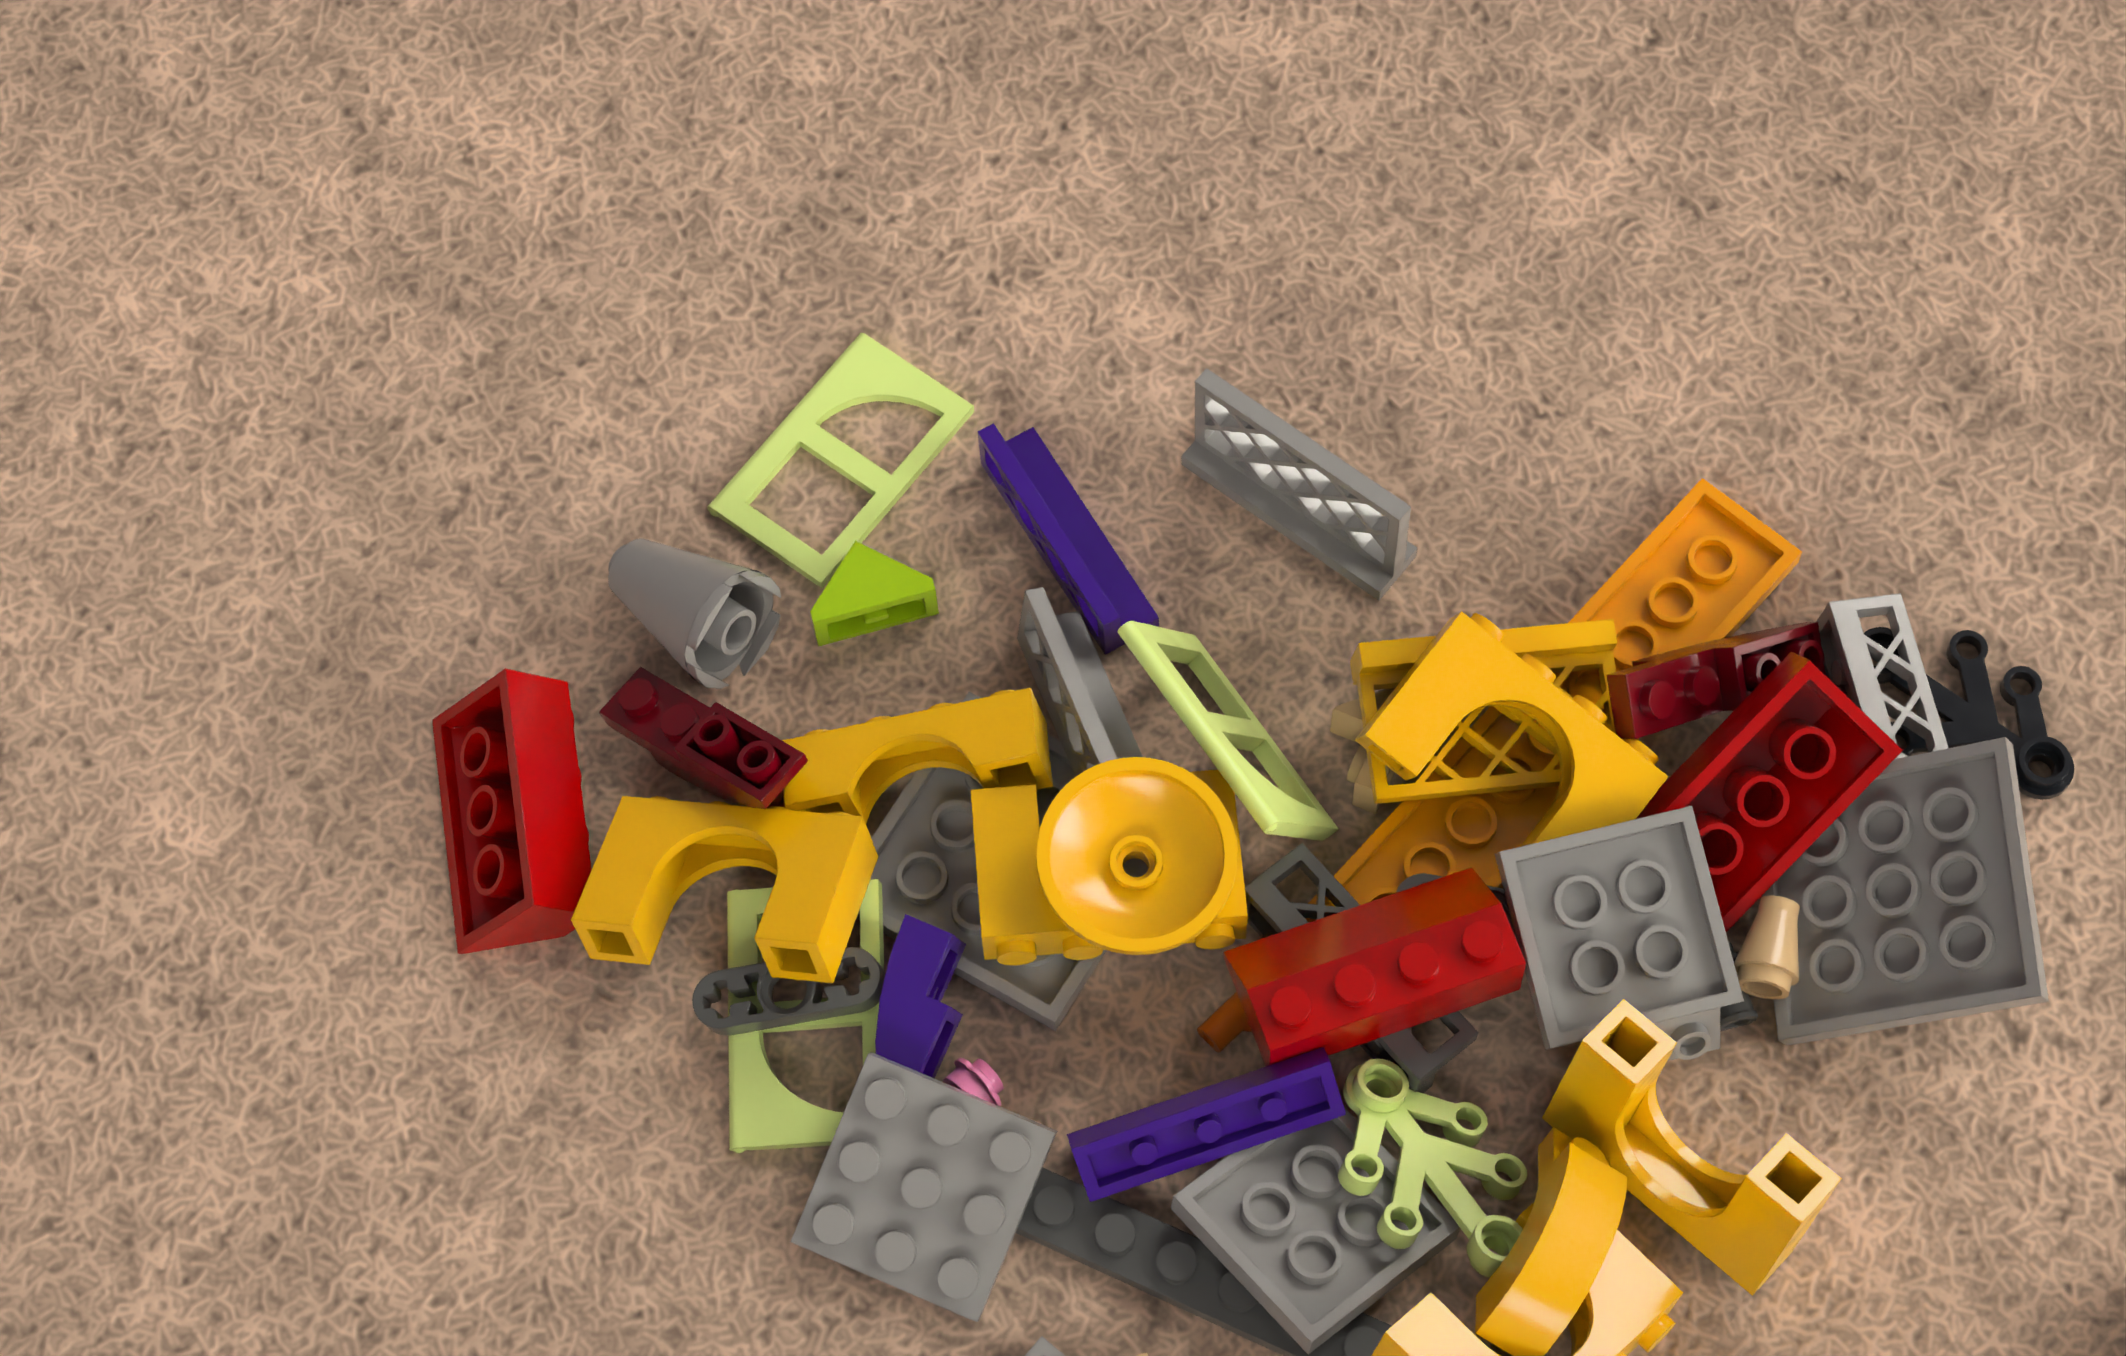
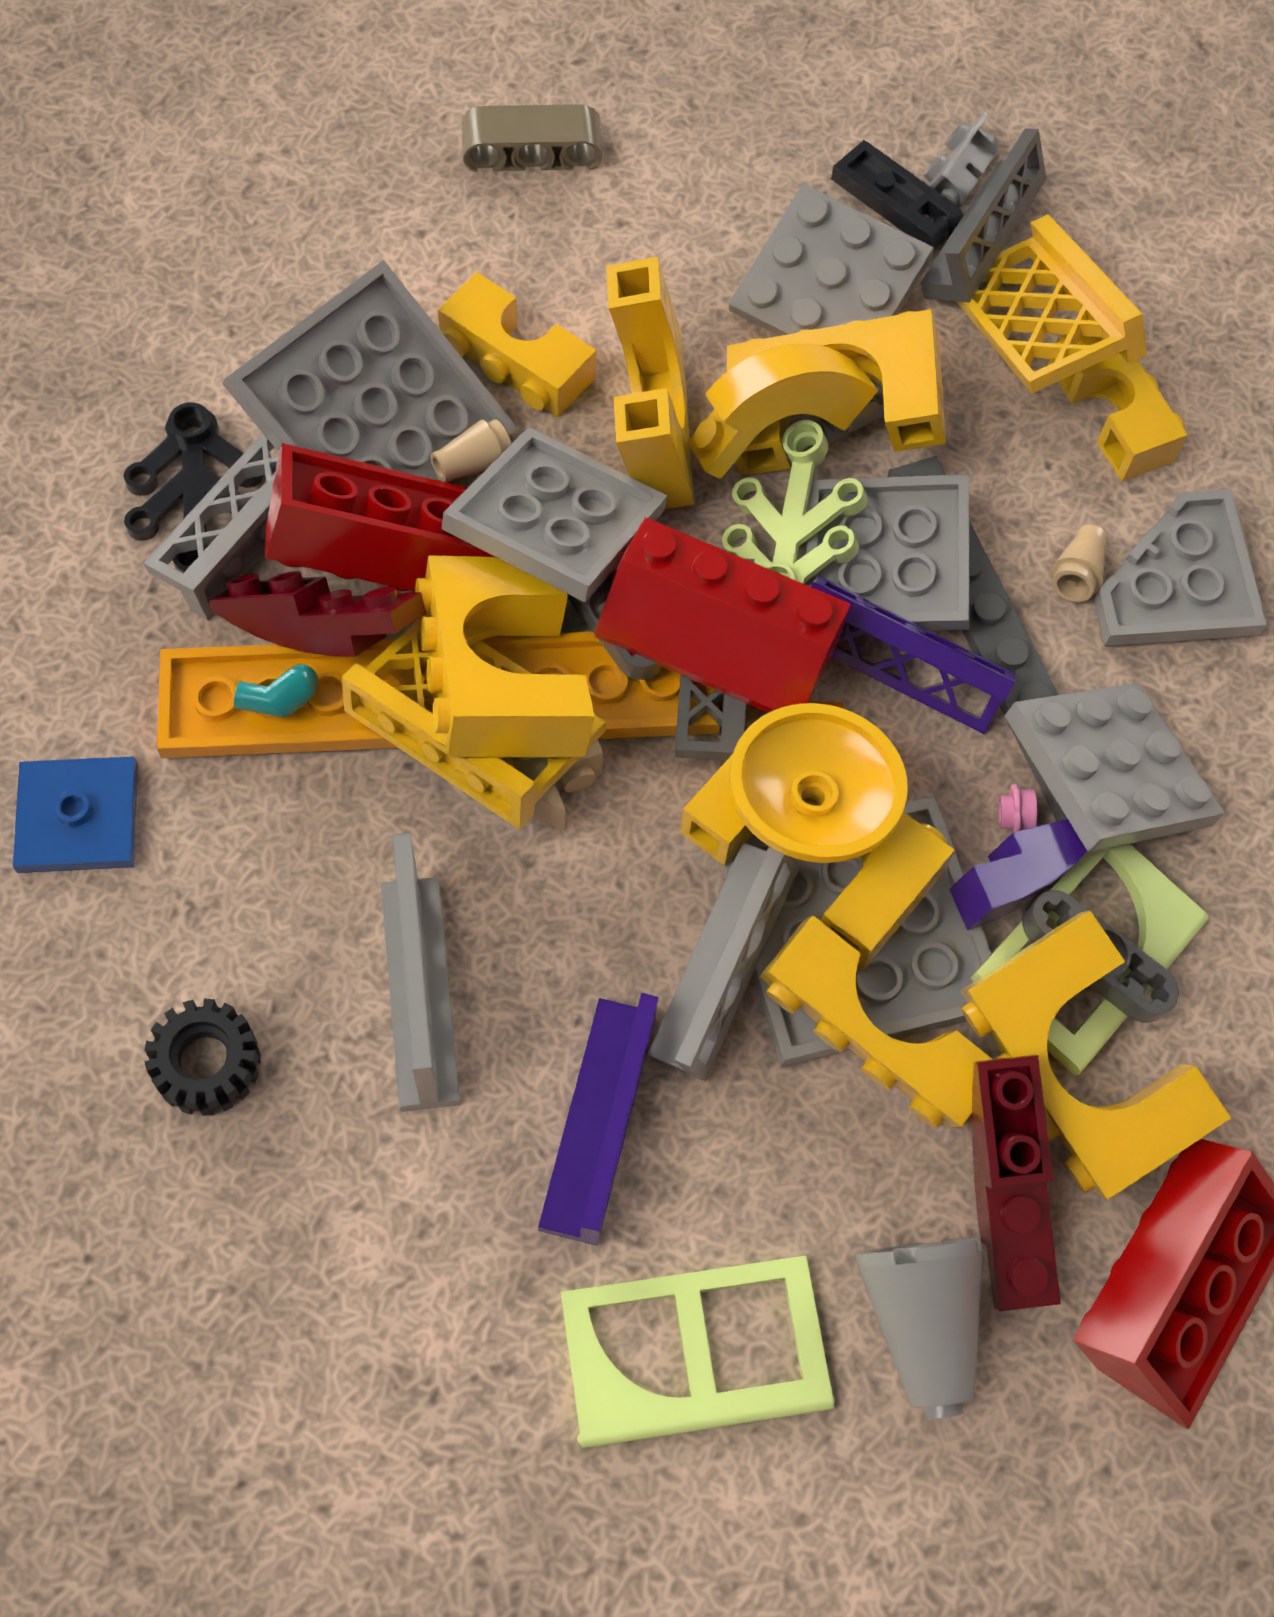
camera: 145 degrees left, 0 degrees up
lime slope [810,541,939,647] -> none
yellowish green window [1117,621,1339,841] -> none
none -> blue plate [13,756,138,873]
none -> black tyre [144,998,261,1116]
none -> teal arm [234,664,318,718]
none -> yellow arch [438,272,597,417]

